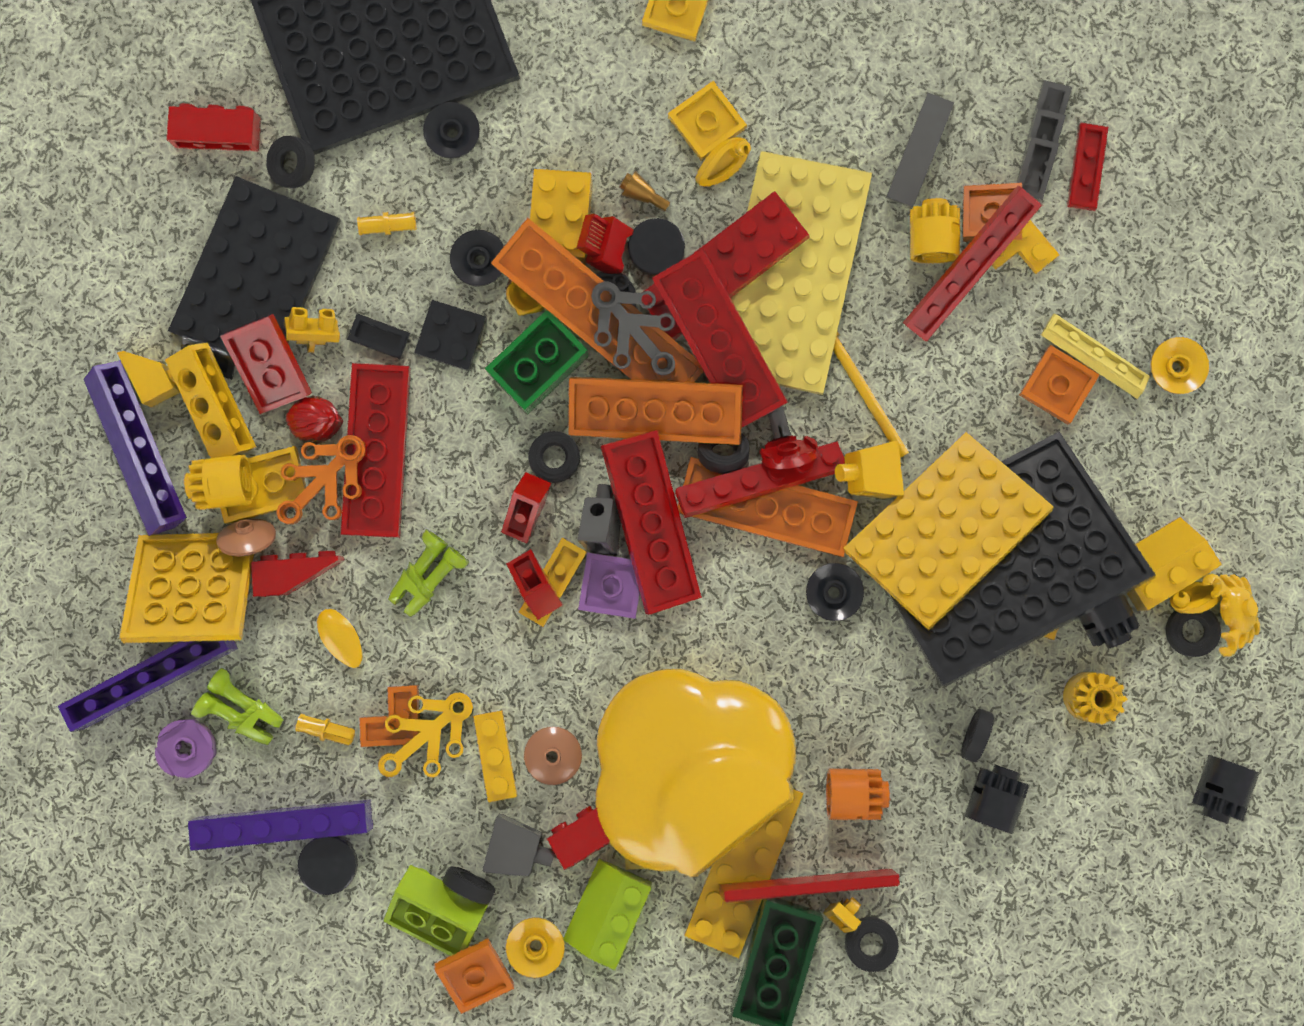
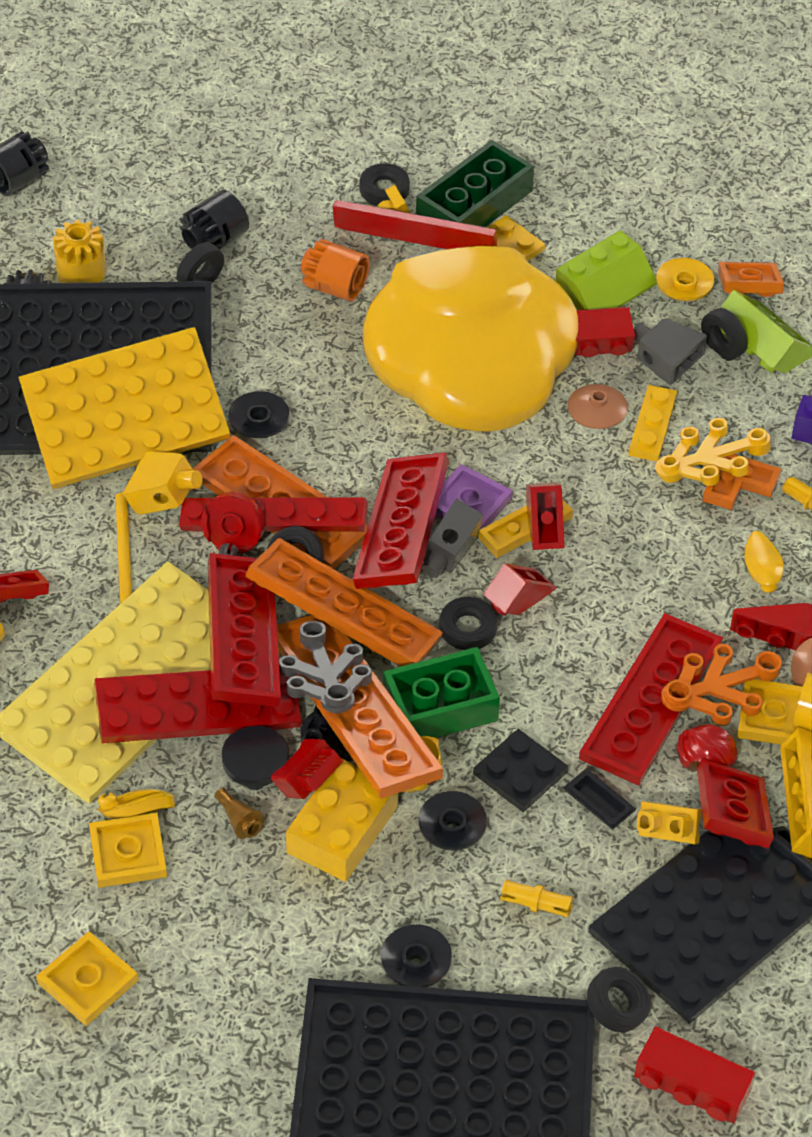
camera: 160 degrees left, 35 degrees down
lime piece [388,529,469,617] -> none

